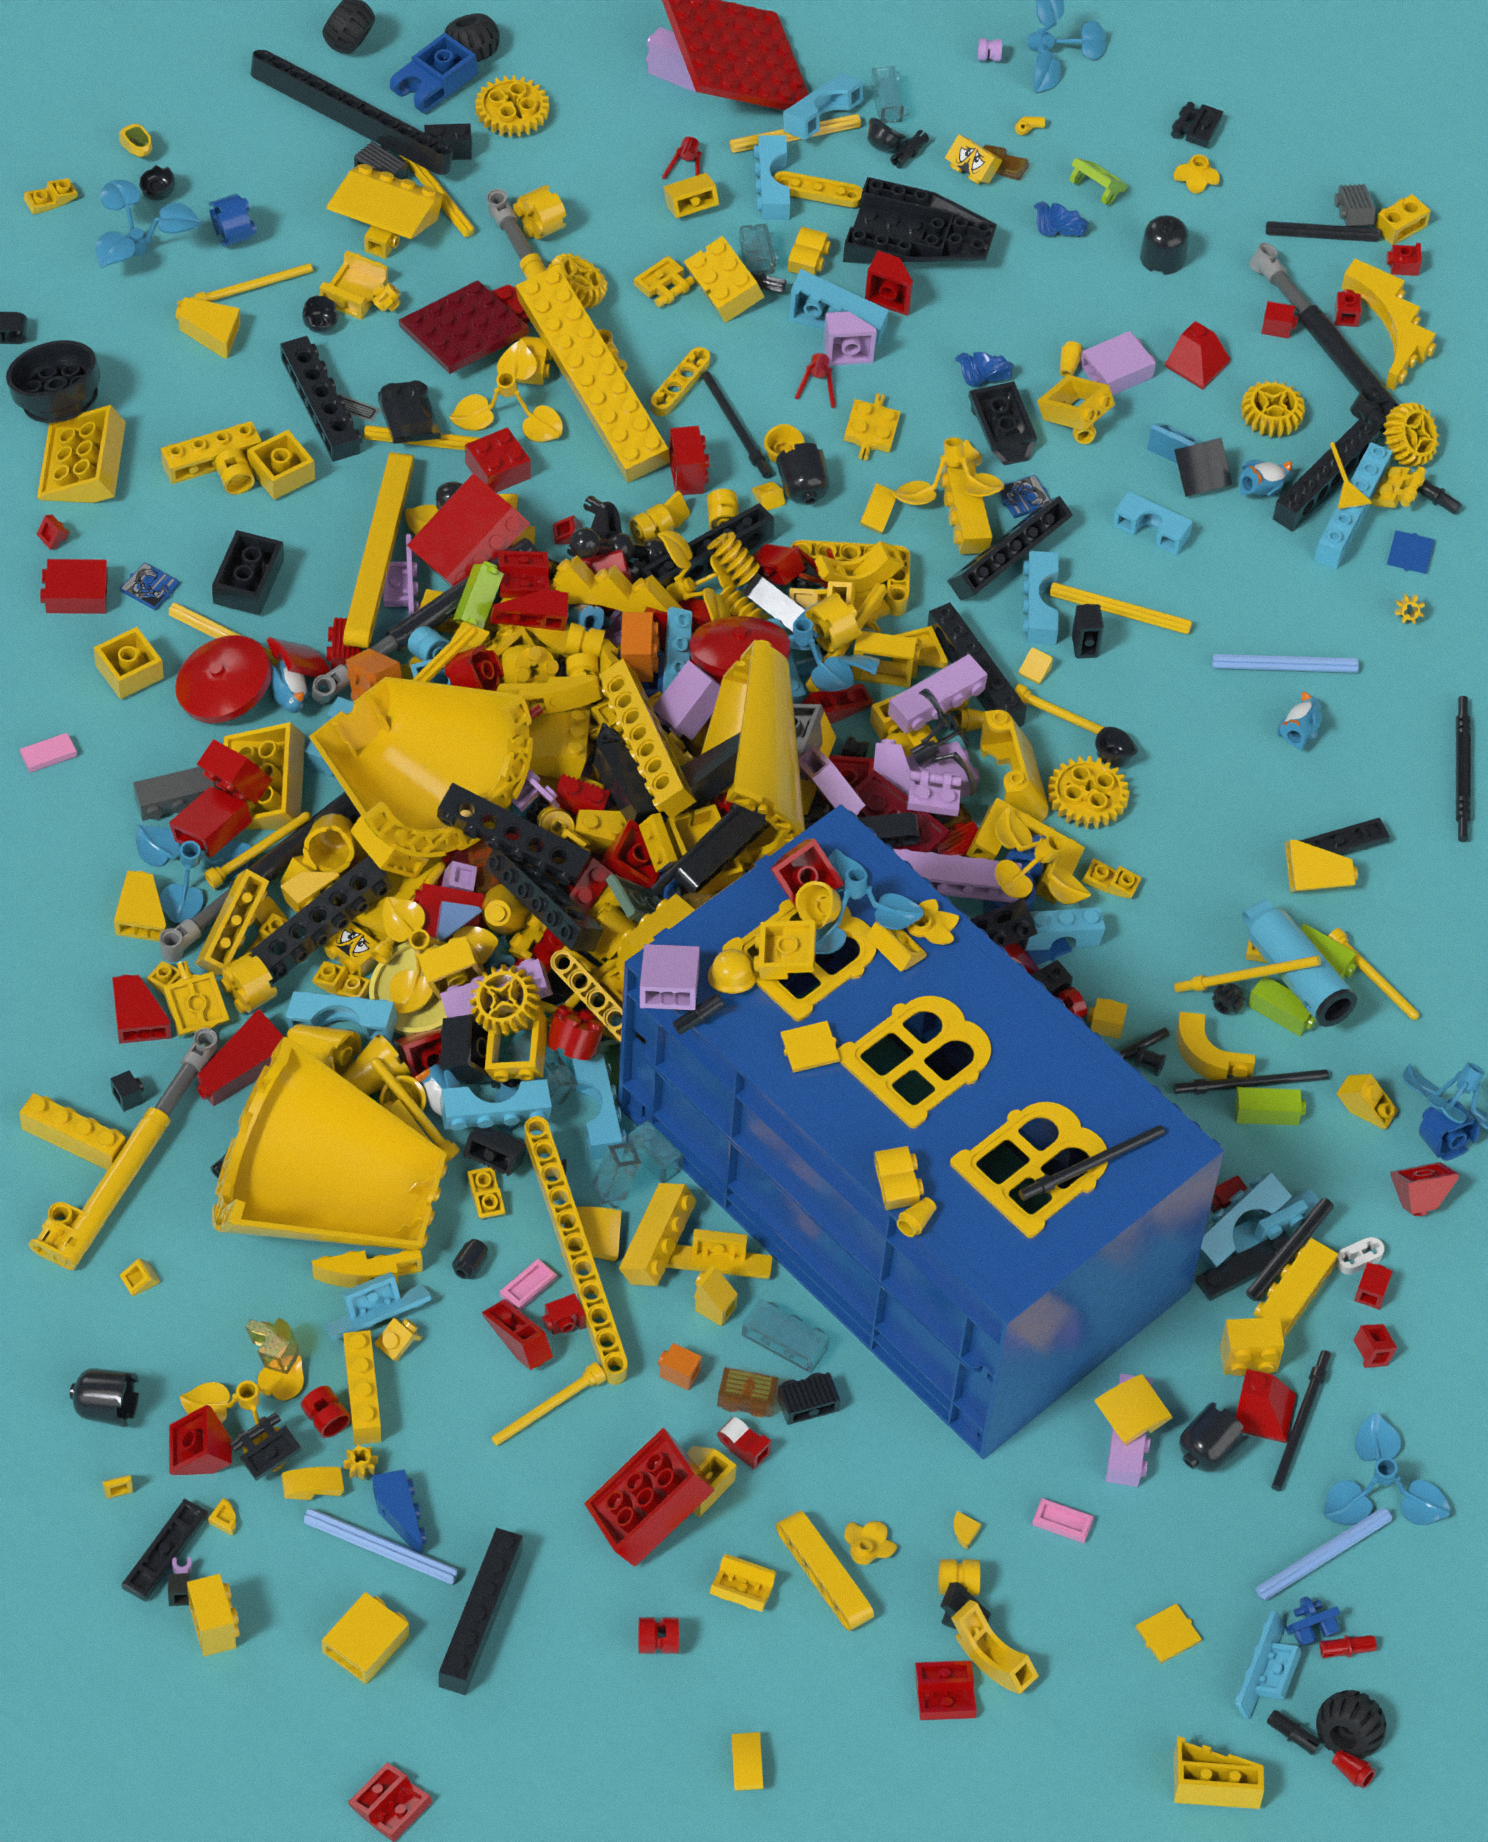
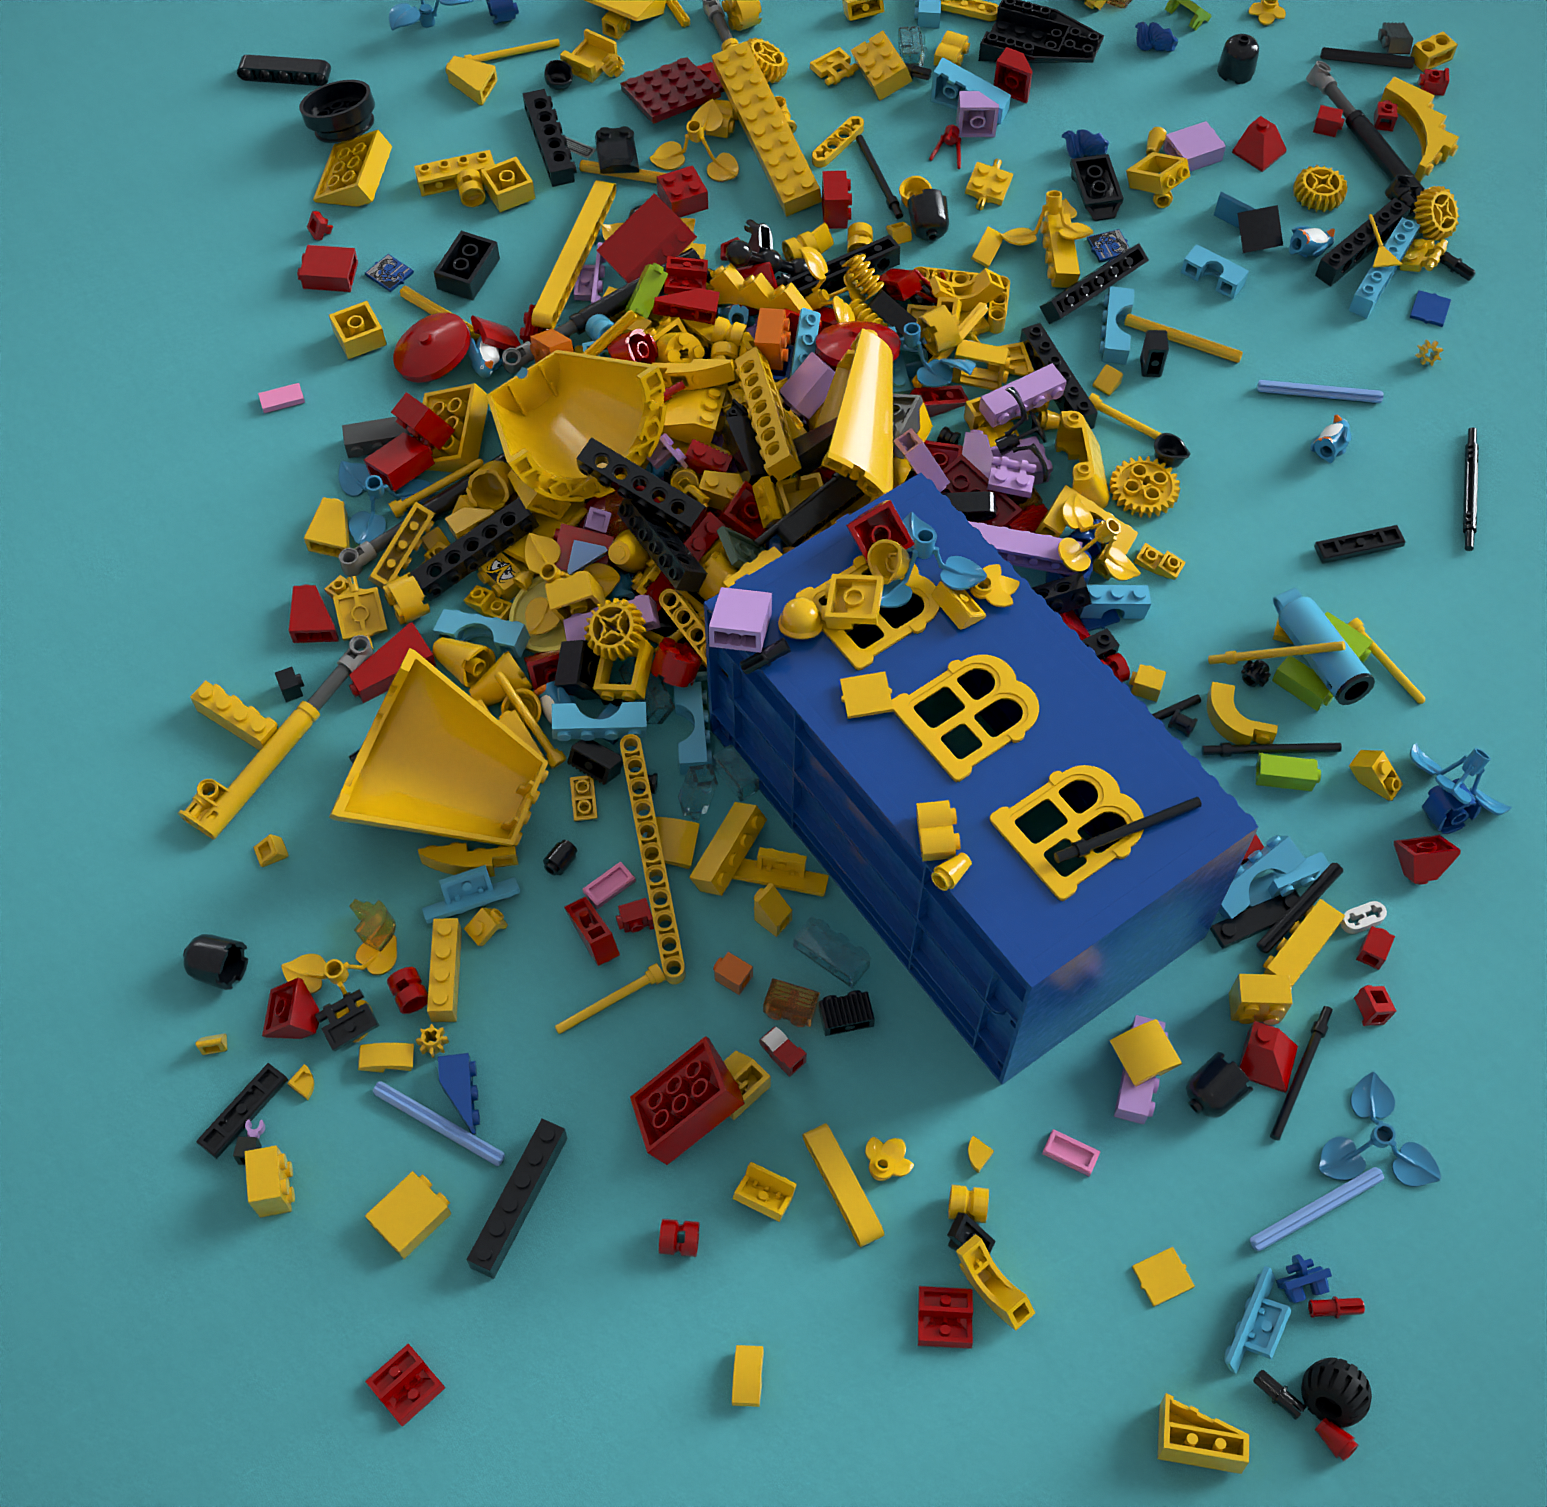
camera: 10 degrees right, 5 degrees up
yellow slope [1284,840,1358,893] -> none

